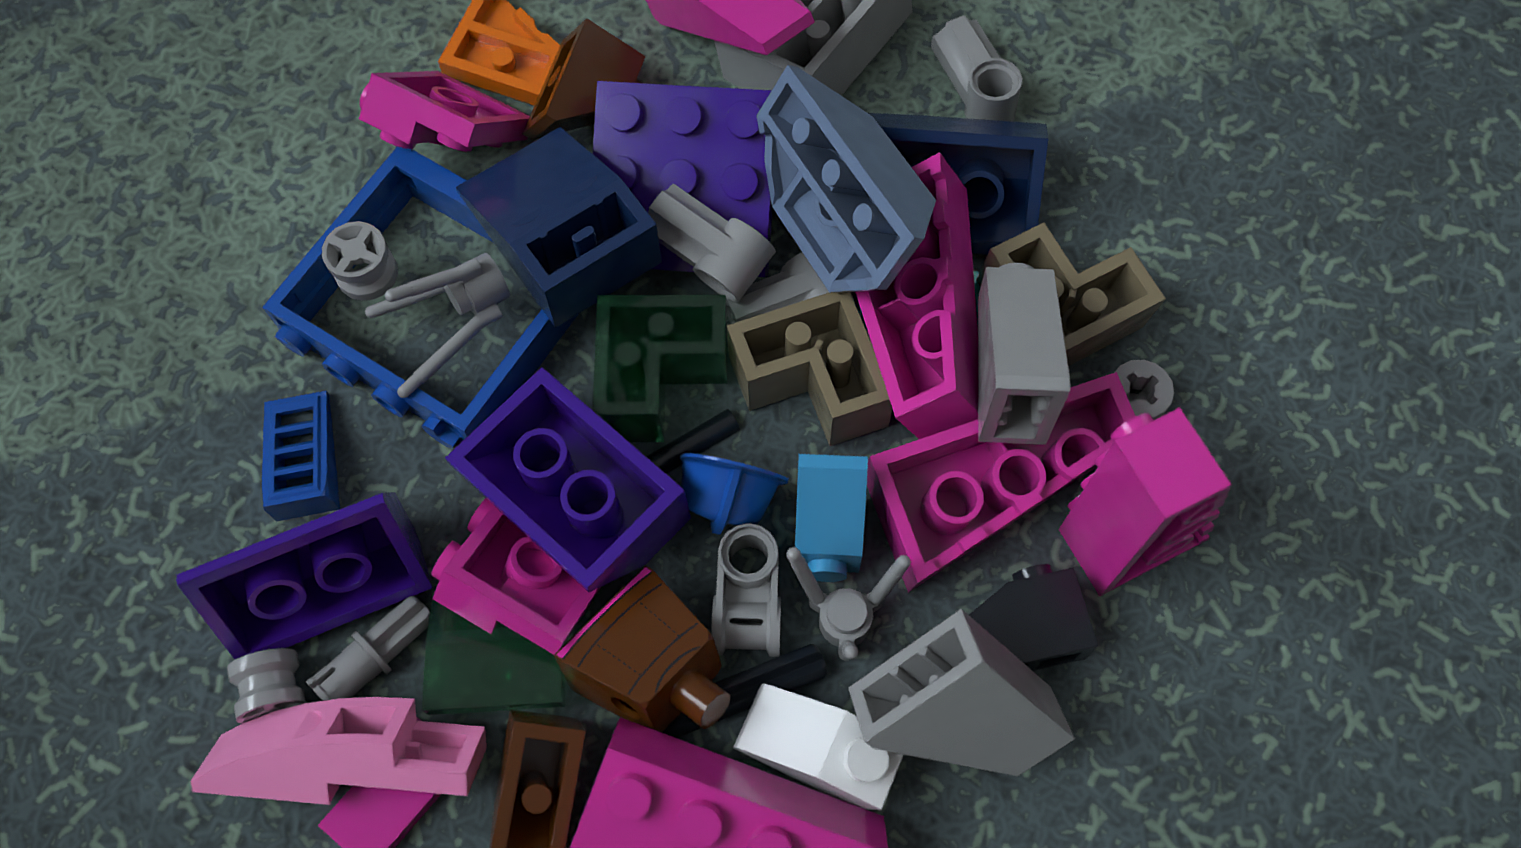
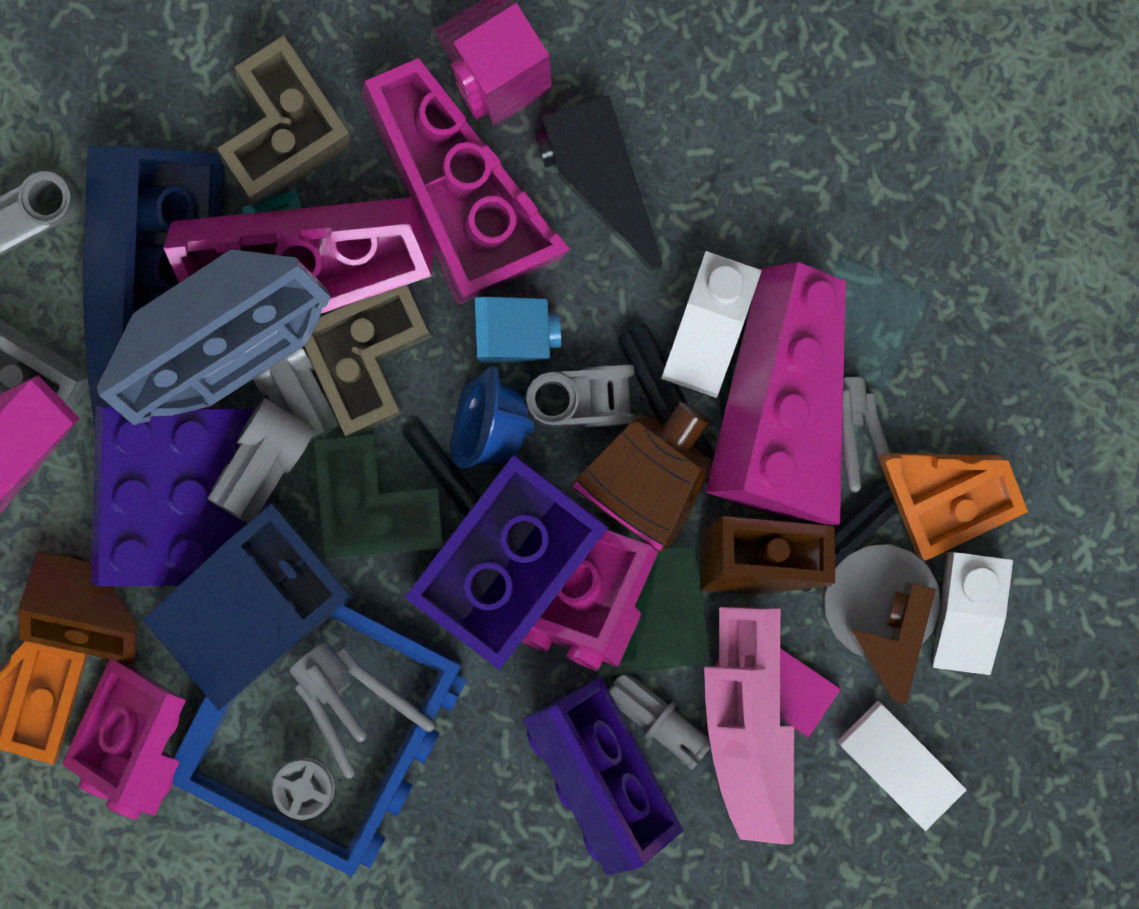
camera: 90 degrees left, 20 degrees up
light grey wheel [227,648,307,724] -> none
blue slope [262,391,340,522] -> none
light grey plant [787,547,911,661] -> none
light grey slope [848,609,1075,776] -> none
light grey slope [978,263,1070,445] -> none
light grey wheel [1114,360,1174,420] -> none

